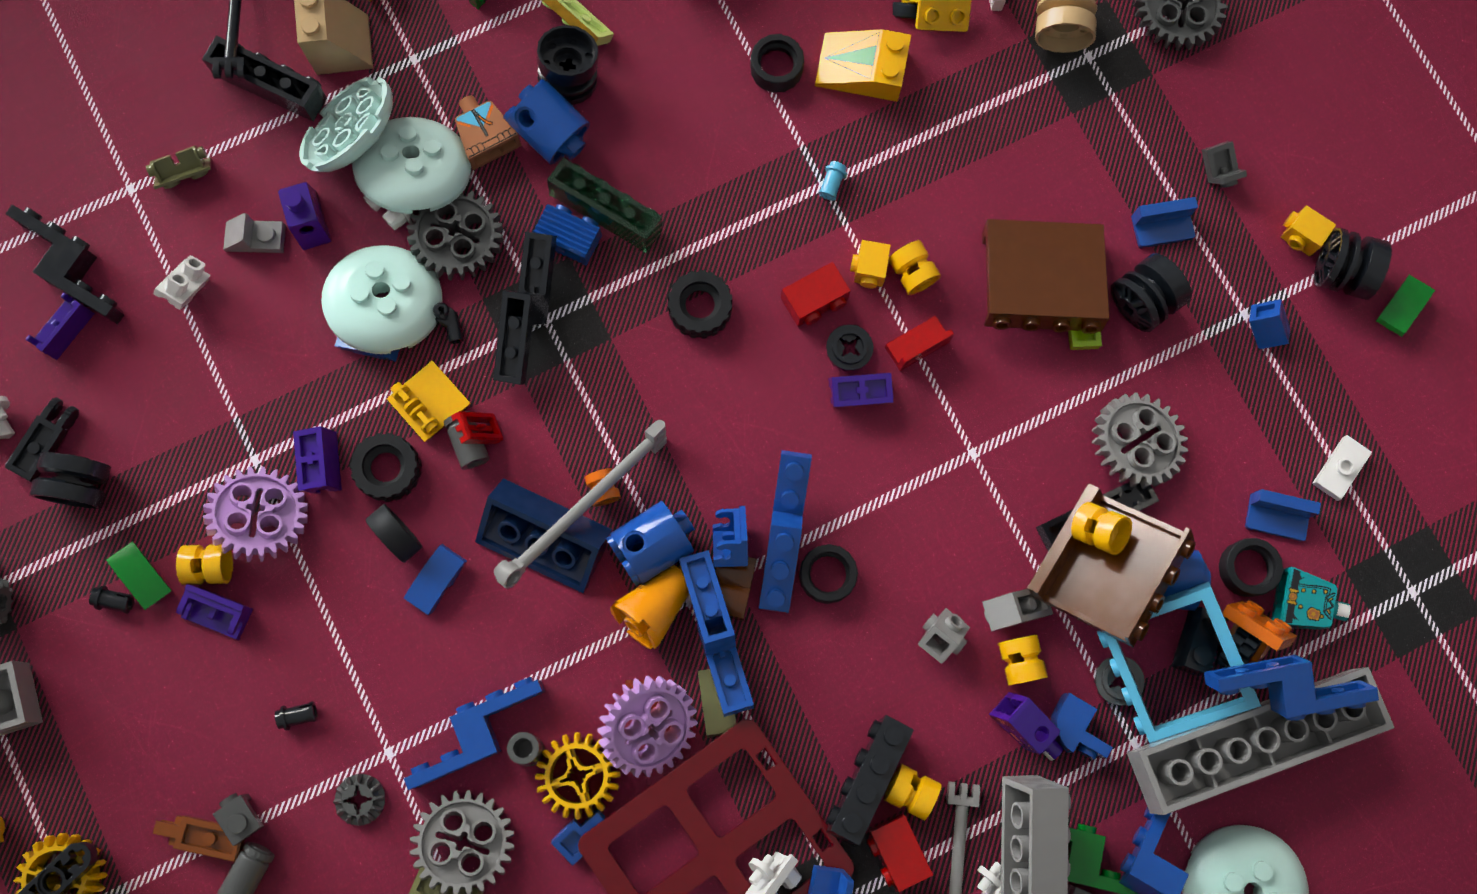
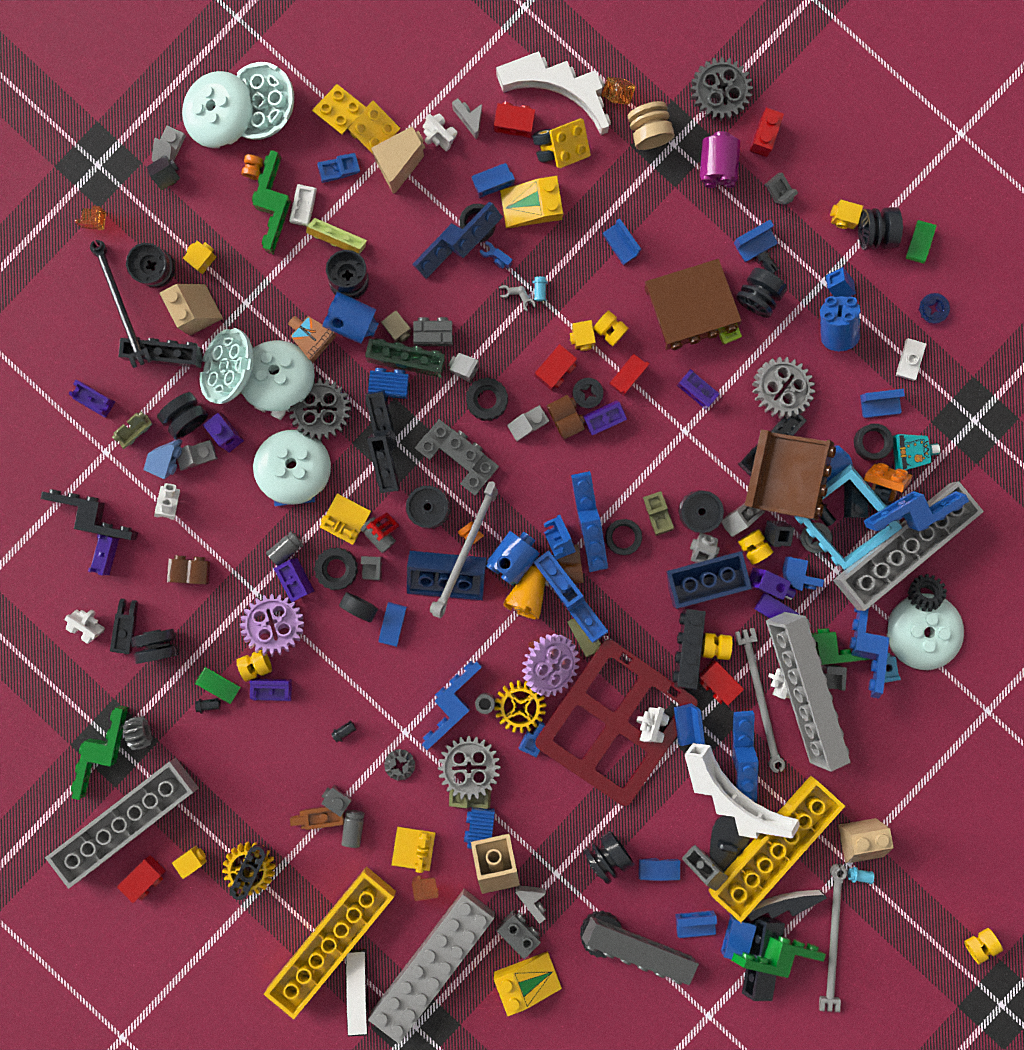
camera: 15 degrees left, 10 degrees up
black arm [433,303,464,344] -> none
yellow wheel [1071,502,1132,555] -> none
none -> dark purple hinge [69,380,115,418]
none -> medium blue slope [143,439,183,479]
none -> black wheel [157,392,209,440]
none -> reddish brown brick [167,555,210,584]
none -> dark grey piece [266,531,304,566]
none -> dark grey panel [361,556,383,580]
none -> dark tan brick [381,311,412,343]
none -> black wheel [406,486,451,529]
none -> dark blue bracket [412,202,503,279]
none -> dark grey brick [413,317,453,346]
none -> dark grey bracket [415,419,499,496]
none -> light grey slope [448,353,479,383]
none -> blue panel [472,163,515,198]
none -> blue plate [480,241,513,269]
none -> light grey arm [499,285,535,312]
none -> light grey slope [507,405,549,441]
none -> reddish brown brick [546,395,586,440]
none -> blue panel [602,218,641,266]
none -> olive slope [643,491,674,536]
none -> dark blue slope [666,551,752,609]
none -> dark purple hinge [676,369,720,410]
none -> black wheel [678,490,724,533]
none -> magenta cylinder [700,131,741,188]
none -> red brick [749,108,784,157]
none -> dark purple slope [754,593,799,619]
none -> black pin [756,250,779,273]
none -> black brick [764,520,794,547]
none -> black pin [819,502,837,527]
none -> blue cylinder [820,296,860,352]
none -> black tyre [907,574,947,612]
none -> clear blue gear [918,293,950,324]

